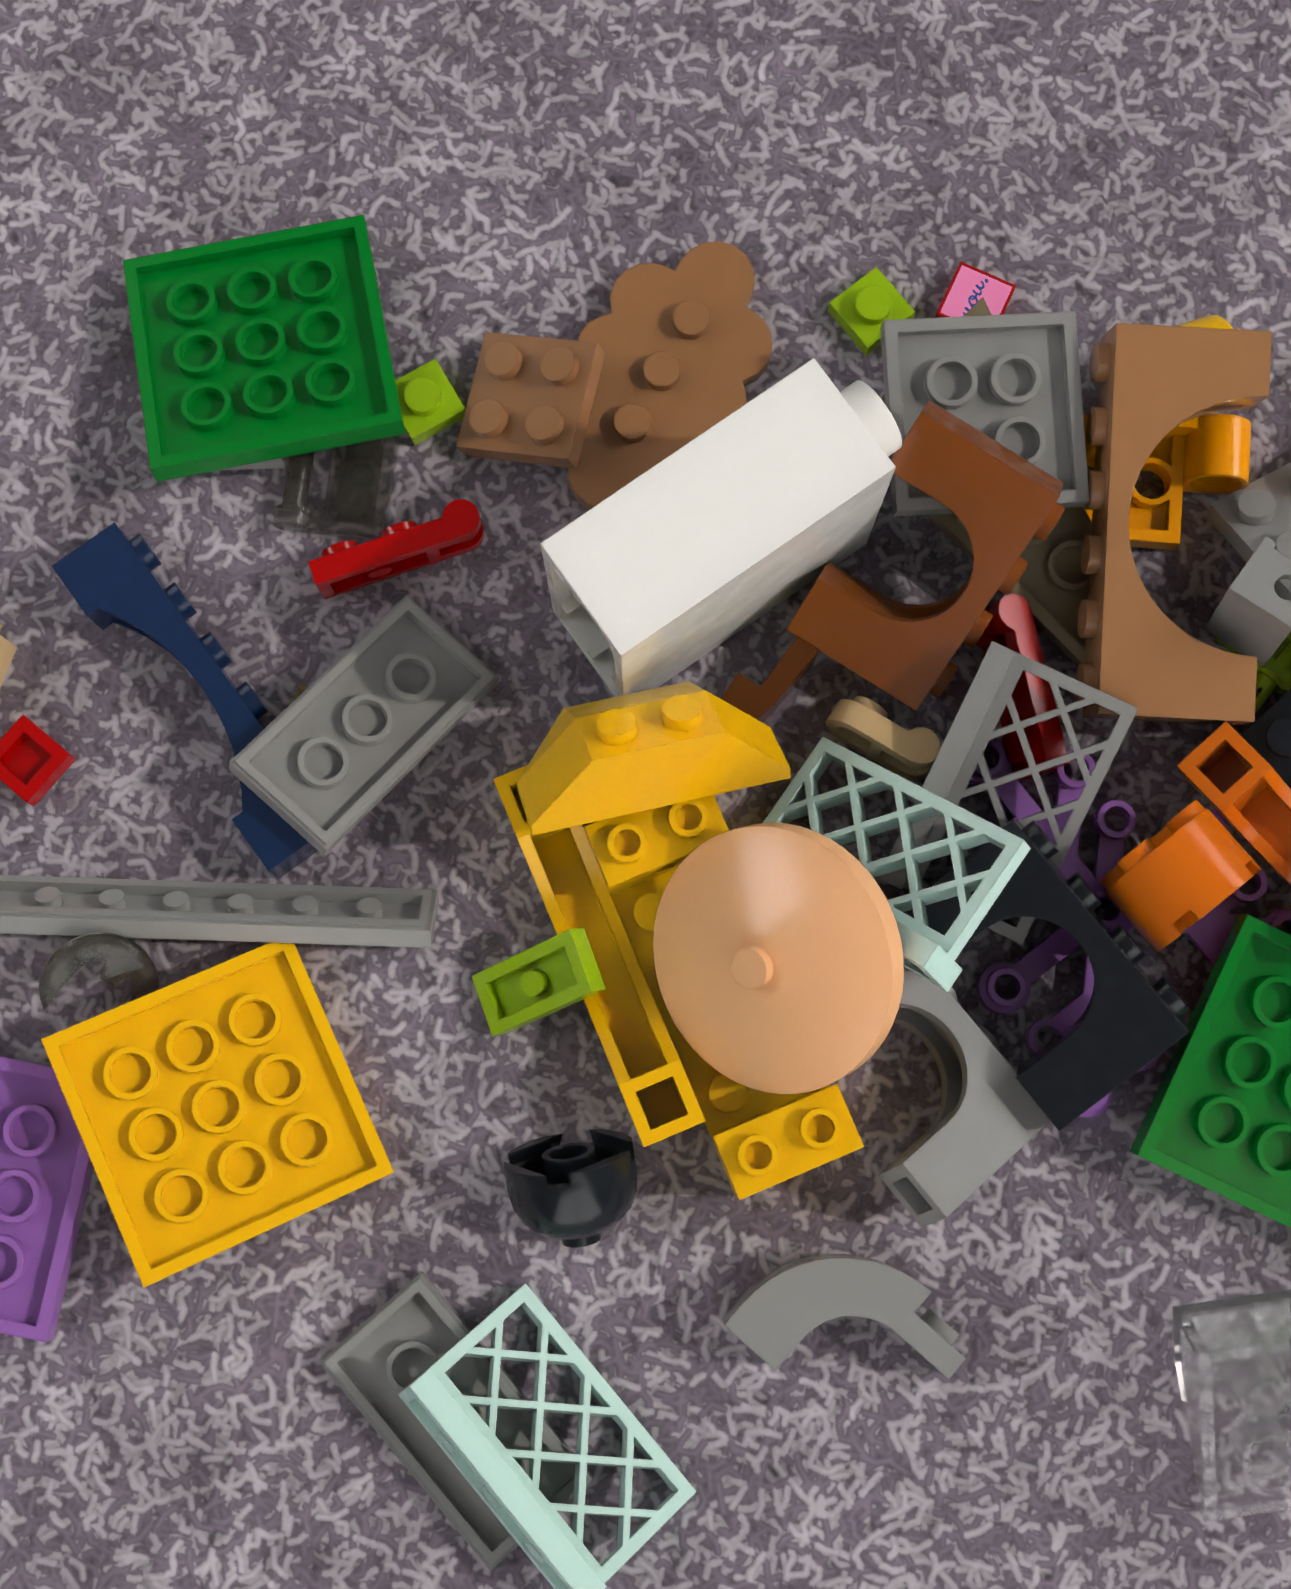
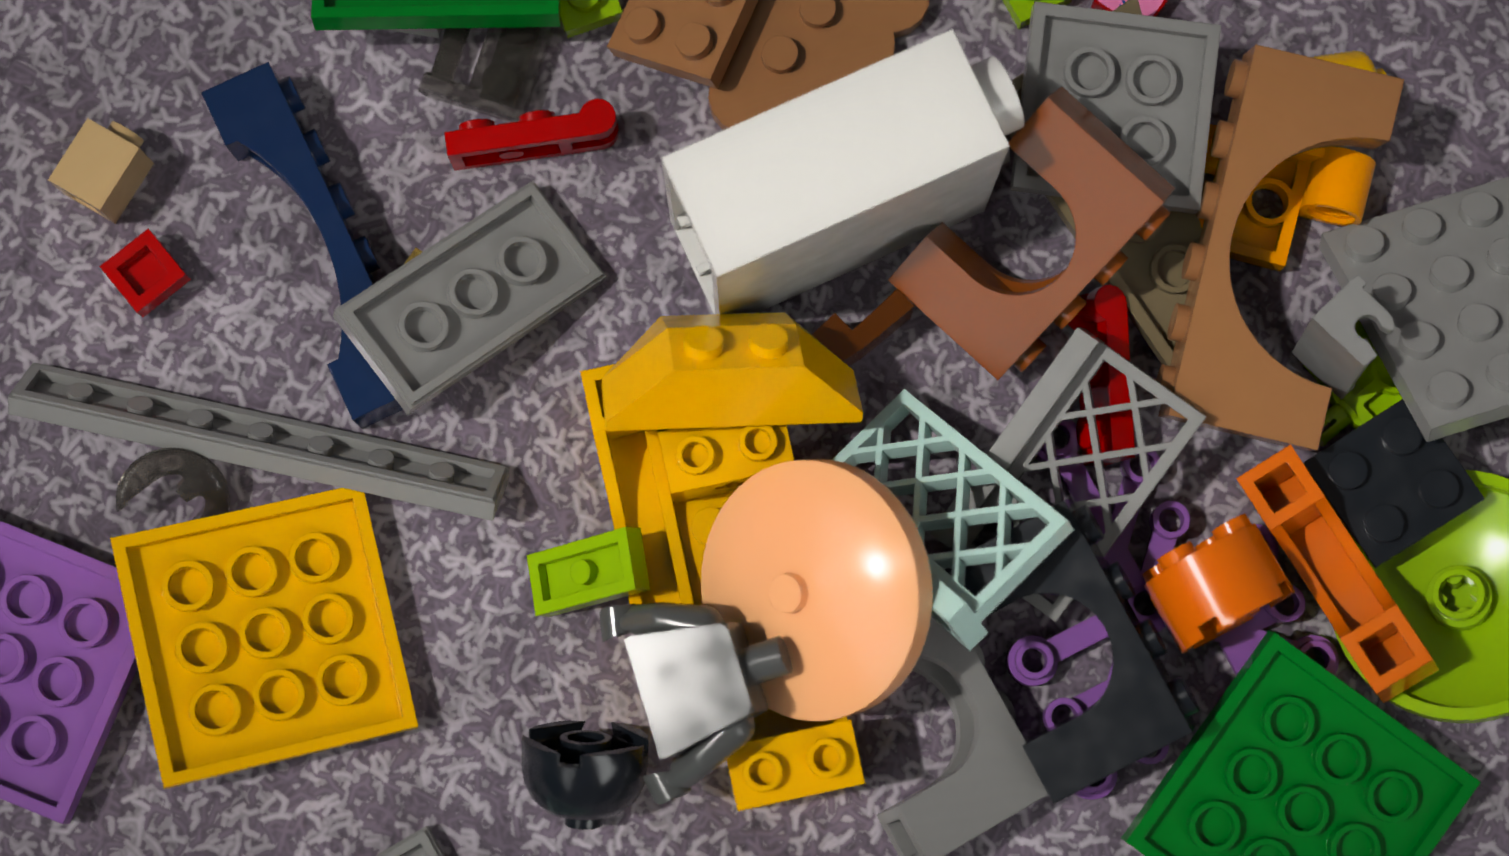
camera: 10 degrees right, 0 degrees up
tan plate [825,696,941,781] -> none
none -> torso [599,602,792,805]

